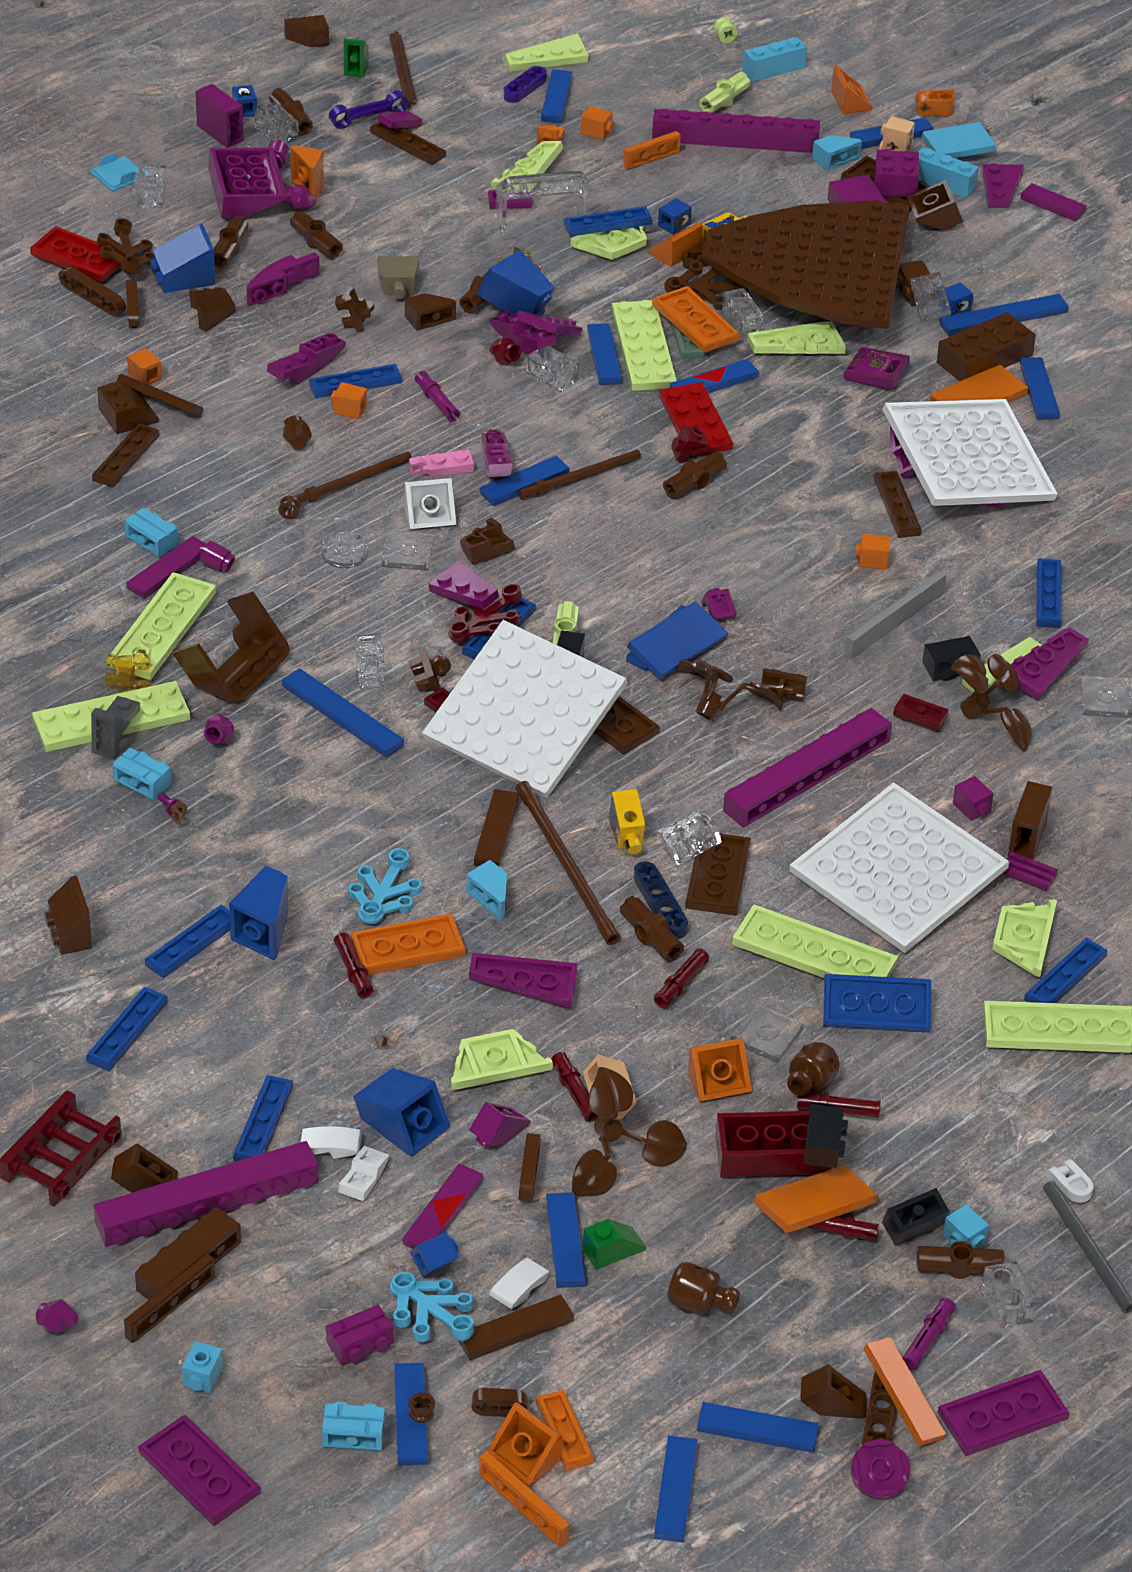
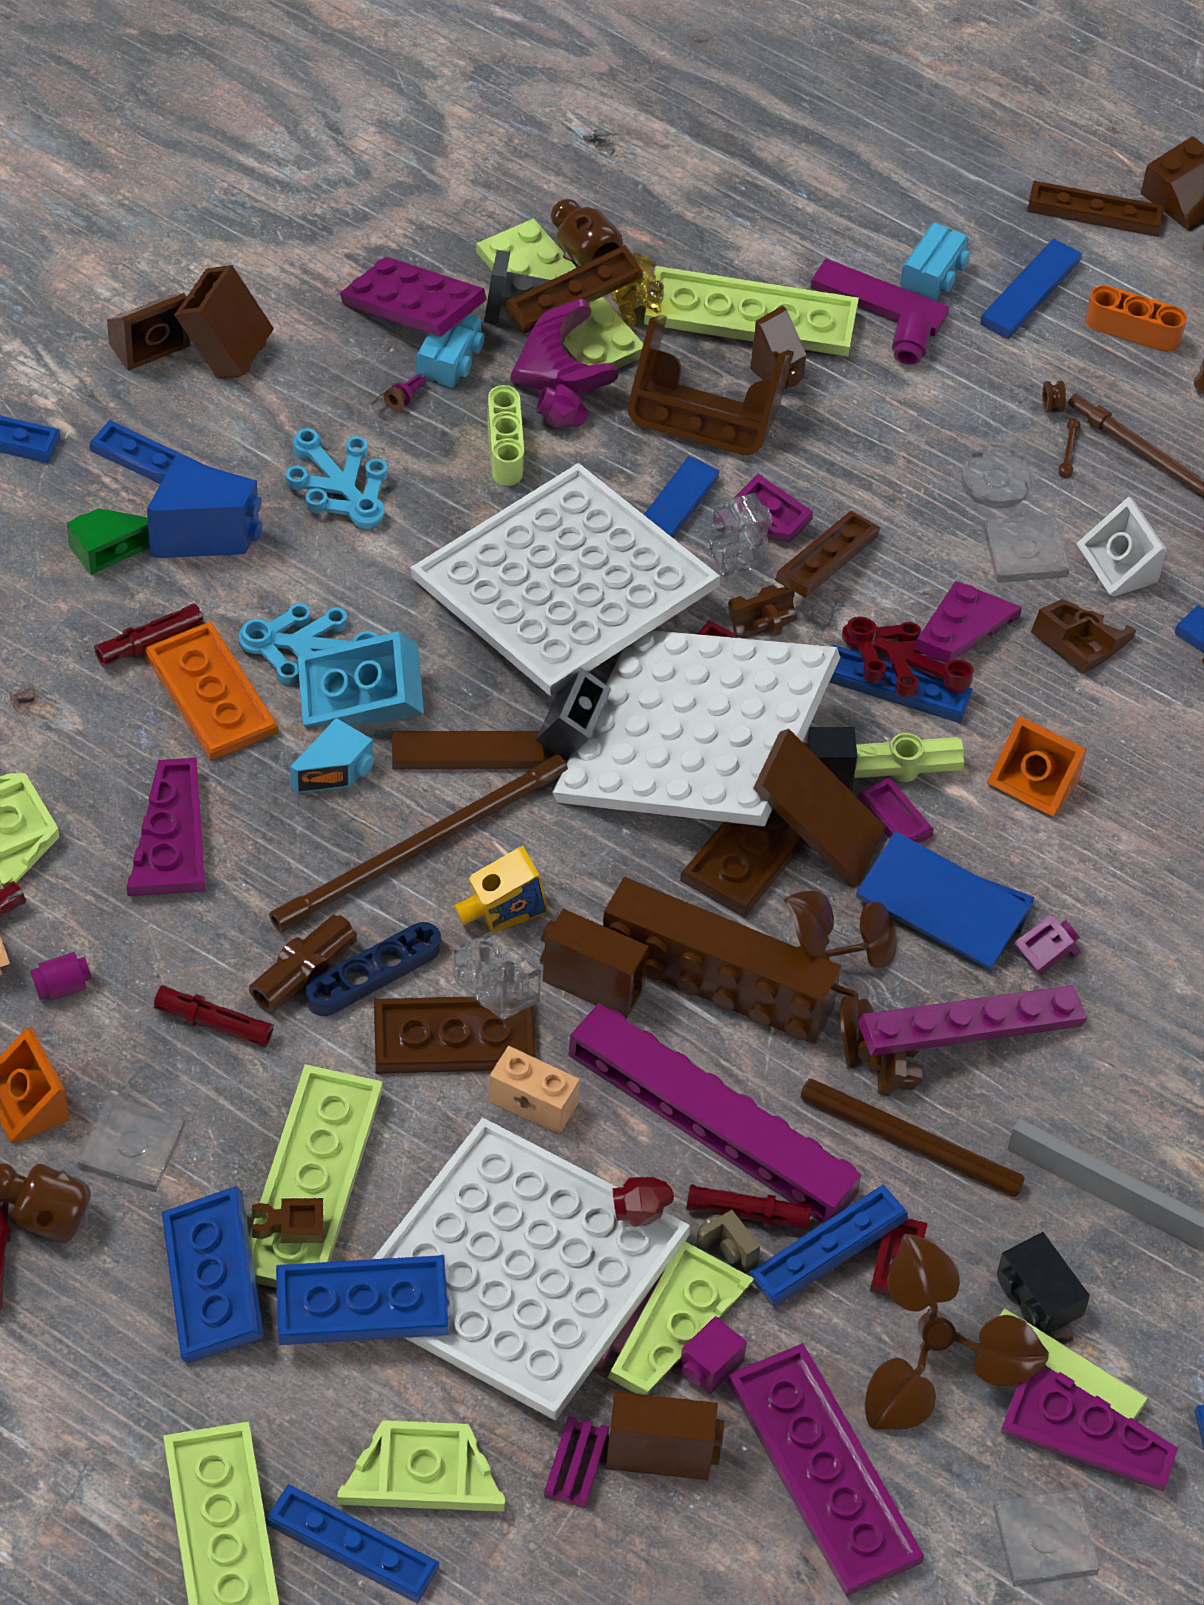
camera: 75 degrees right, 10 degrees up
none -> magenta brick [30,951,92,1001]
none -> green slope [67,508,150,575]
none -> reddish brown brick [175,265,274,378]
none -> reddish brown plate [252,1198,323,1243]
none -> blue tile [276,1255,449,1345]
none -> medium azure plant [286,428,387,529]
none -> medium azure slope [298,631,424,728]
none -> magenta plate [340,256,487,337]
none -> white plate [410,463,720,696]
none -> yellowish green beam [487,385,524,486]
none -> light nougat brick [488,1046,580,1134]
none -> reddish brown tile [505,245,643,334]
none -> magenta animal [510,299,618,395]
none -> black brick [536,668,611,761]
none -> reddish brown brick [540,908,649,1019]
none -> reddish brown piece [551,199,624,267]
none -> reddish brown brick [603,877,841,1044]
none -> yellowish green wing [607,1242,754,1395]
none -> dark red rock [612,1177,674,1227]
none -> dark red pin [686,1184,812,1232]
none -> dark tan bracket [696,1210,760,1274]
none -> magenta wing [713,474,813,542]
none -> magenta plate [727,1343,924,1597]
none -> blue tile [749,1184,908,1307]
none -> reddish brown slope [750,306,807,389]
none -> reddish brown tile [753,729,885,887]
none -> reddish brown tile [775,511,881,598]
none -> reddish brown axle [800,1078,1025,1197]
none -> magenta tile [858,777,934,844]
none -> magenta plate [858,985,1087,1056]
none -> blue tile [980,238,1082,339]
none -> orange slope [987,715,1087,817]
none -> reddish brown hinge [1058,418,1081,478]
none -> orange beam [1085,285,1187,352]

